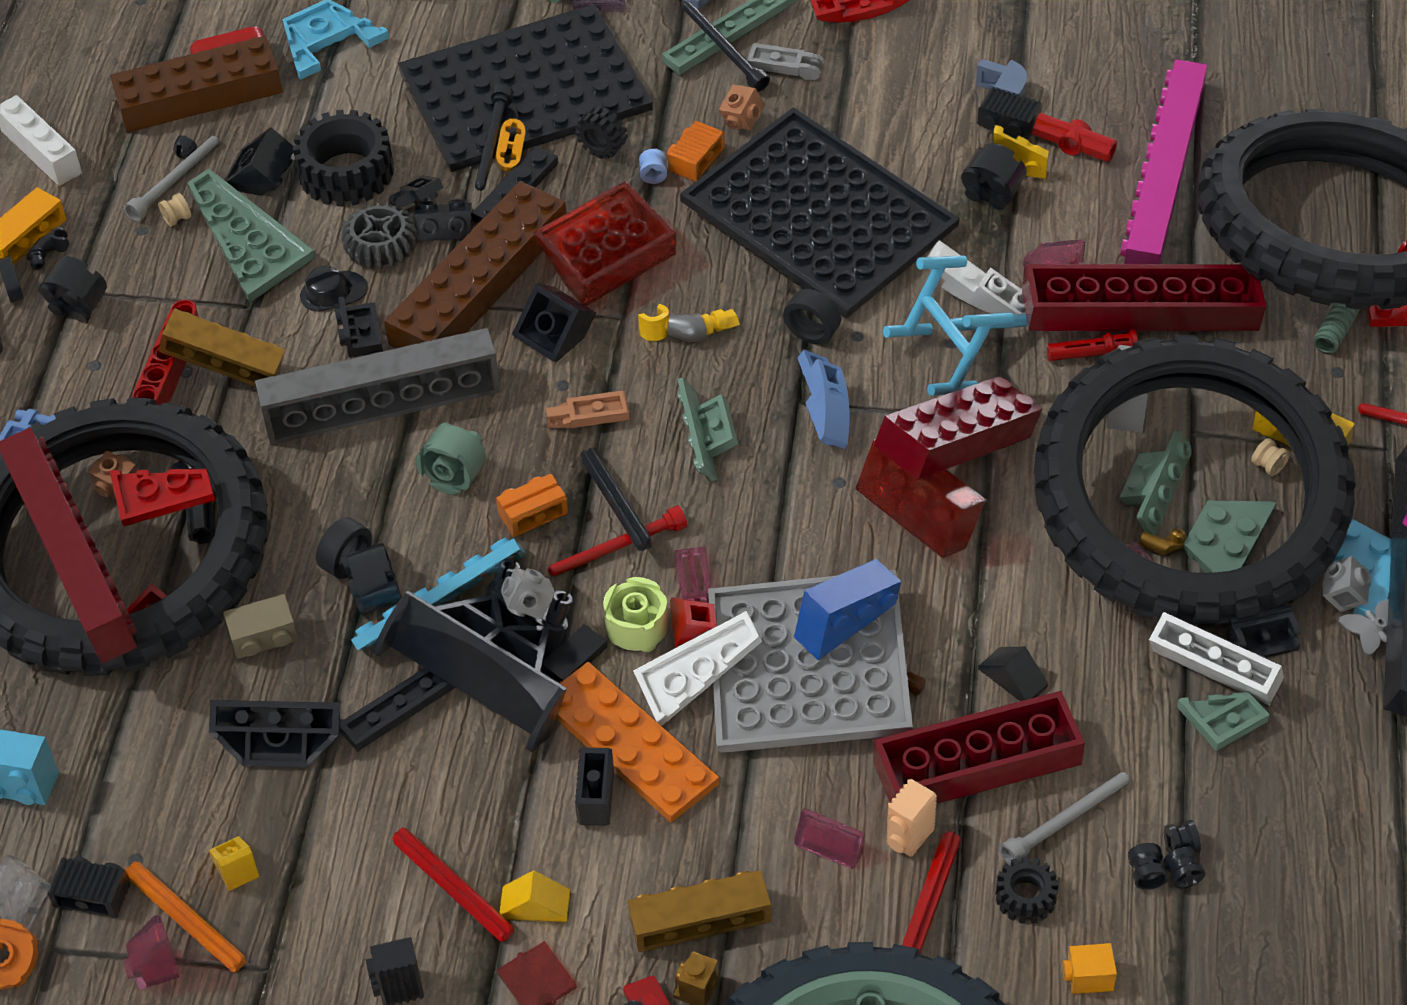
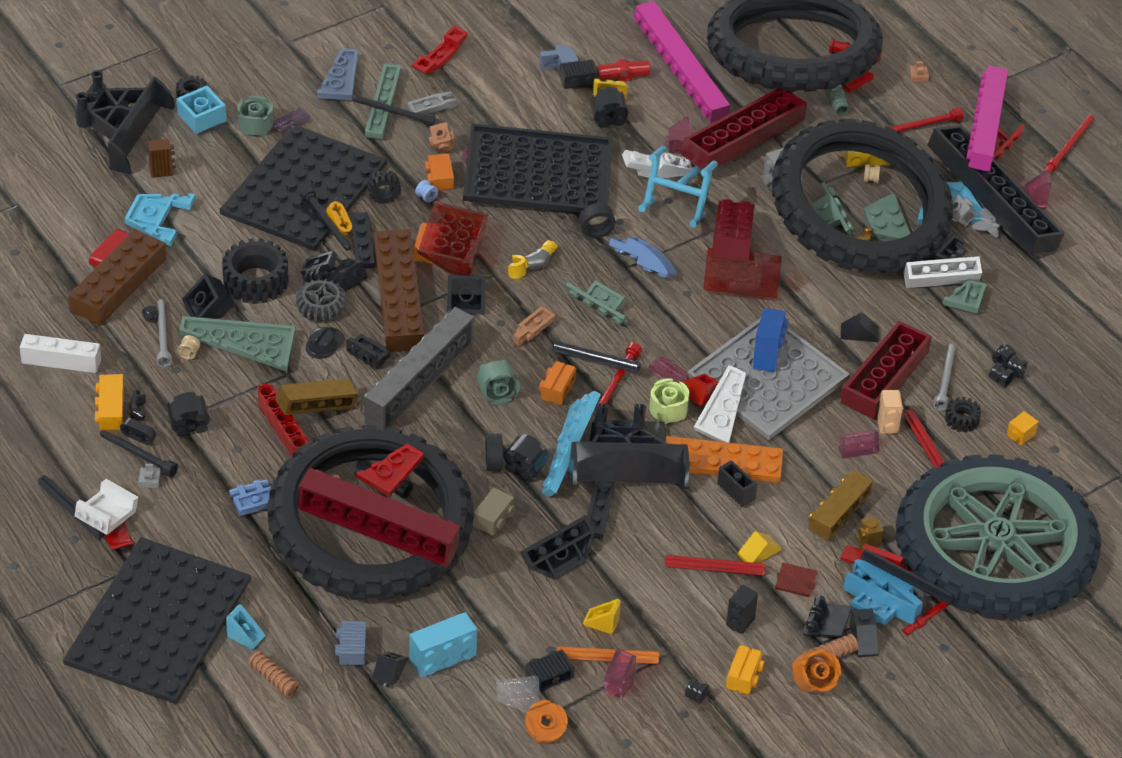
camera: 45 degrees left, 5 degrees down
light grey brick [501,567,555,620] -> none
red pin [1047,329,1138,362] -> none

